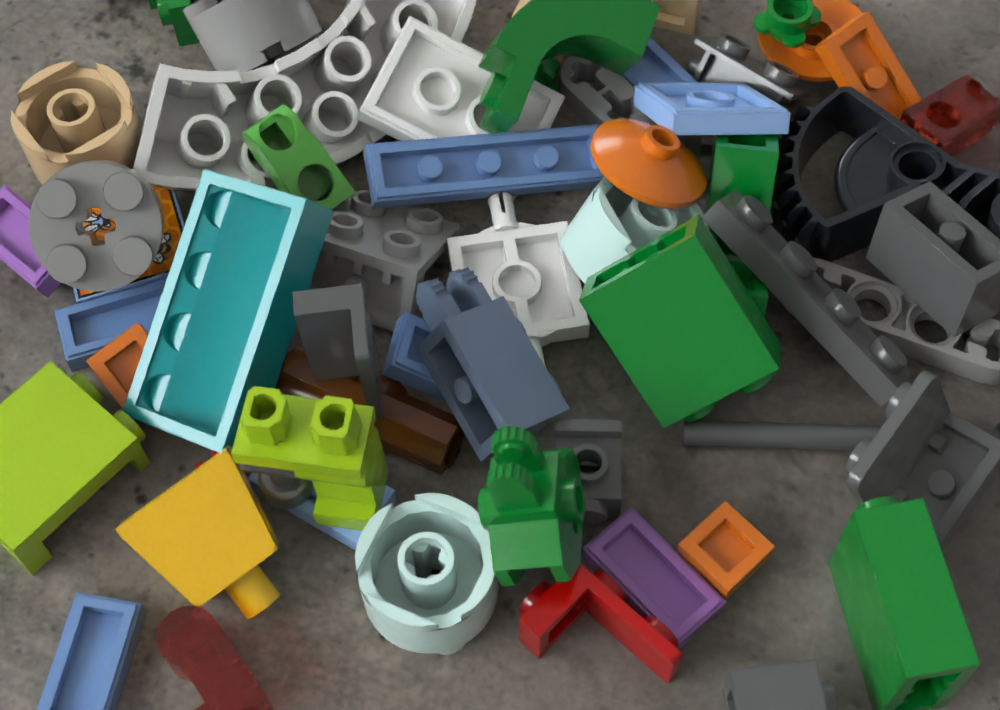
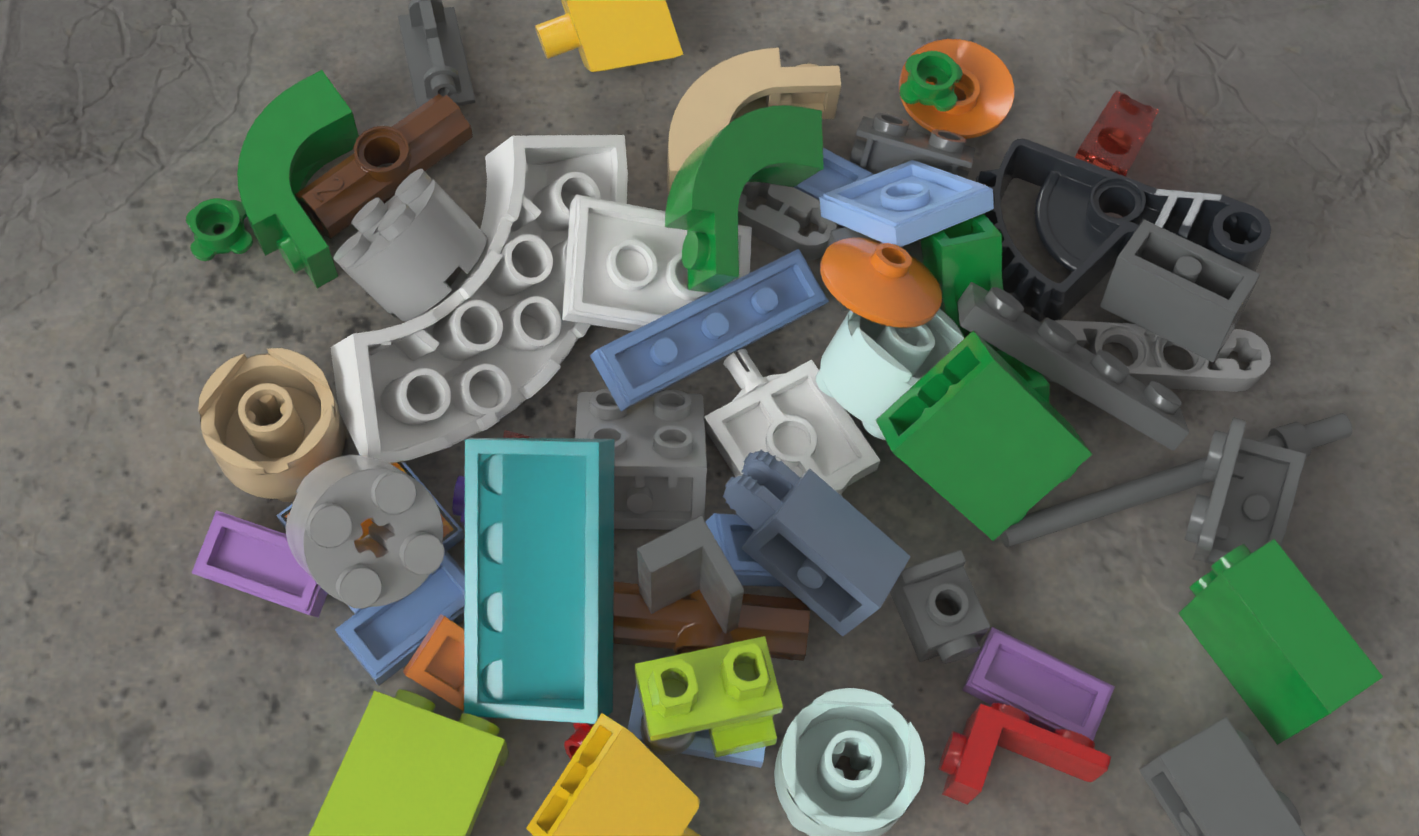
camera: 30 degrees left, 5 degrees up
bright green leg [243,104,355,210] -> none
green hinge [478,425,585,587] -> none
orange plate [677,501,776,600] -> none
orange plate [814,11,928,125] -> none

